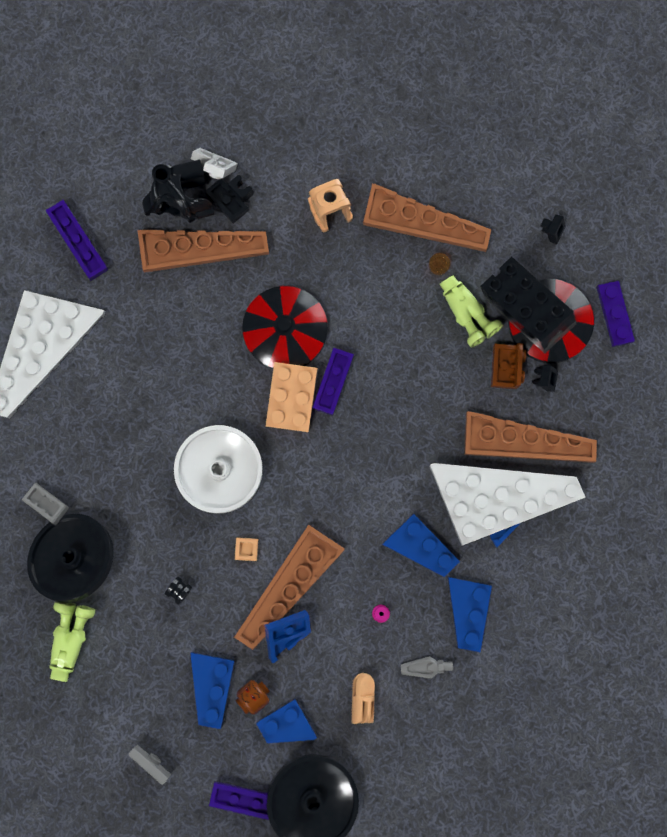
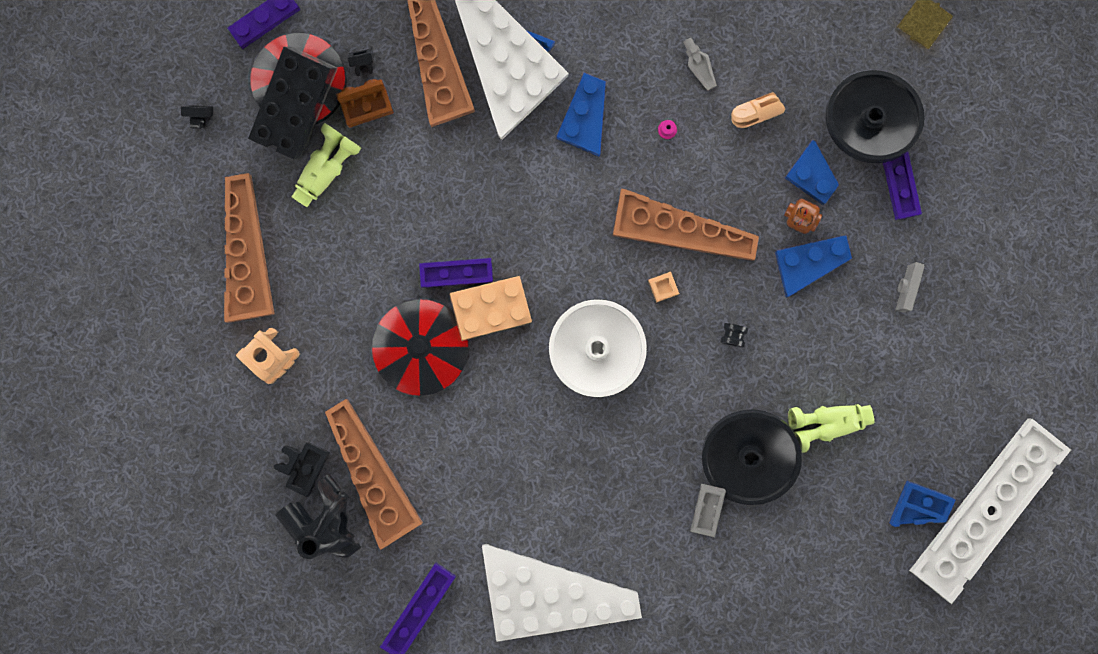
camera: 115 degrees left, 5 degrees up
white plate [191,148,238,179] -> none
blue wing [264,610,311,663] -> none
clear orange tile [429,253,450,275] -> none
blue wing [448,577,492,652] -> none

